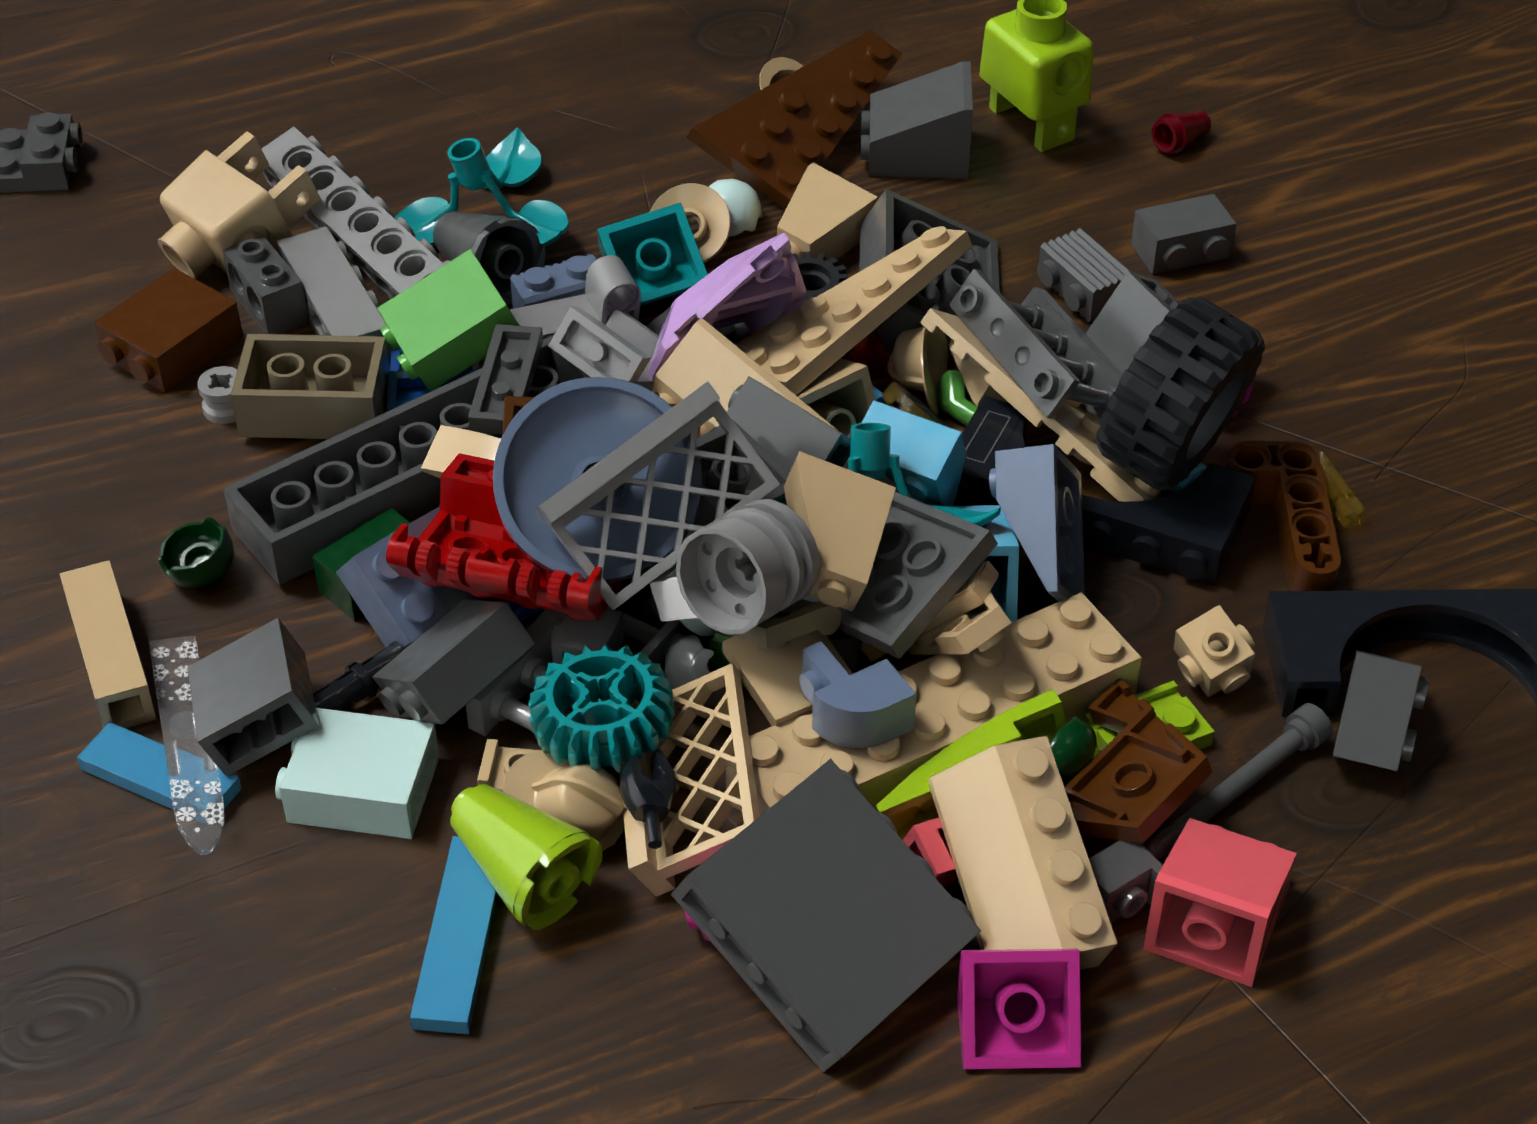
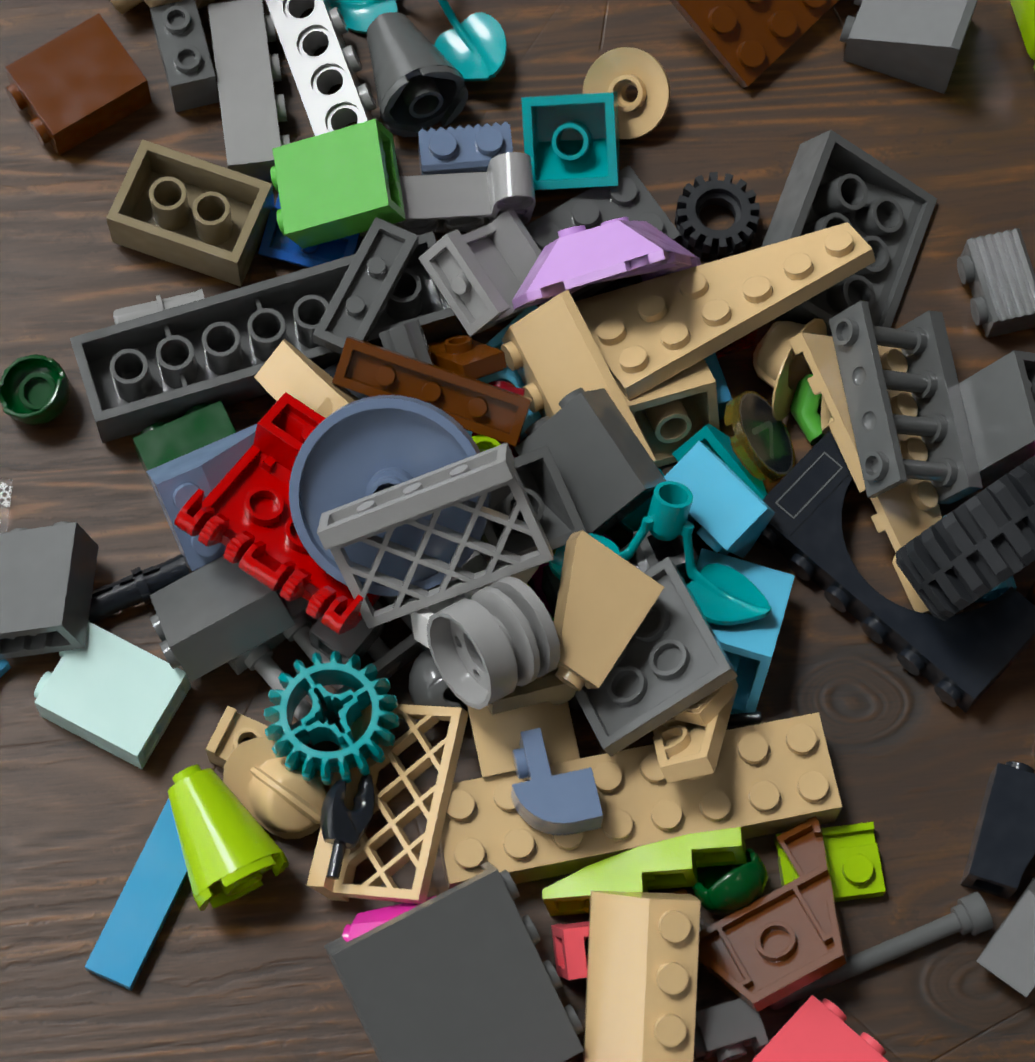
camera: 15 degrees right, 25 degrees up
light grey wheel [197,366,237,424] -> none
light aqua hair [708,179,762,237] -> none
tan slope [777,163,878,261] -> none
sand blue slope [989,444,1085,602] -> none
tan brick [1174,605,1256,697] -> none

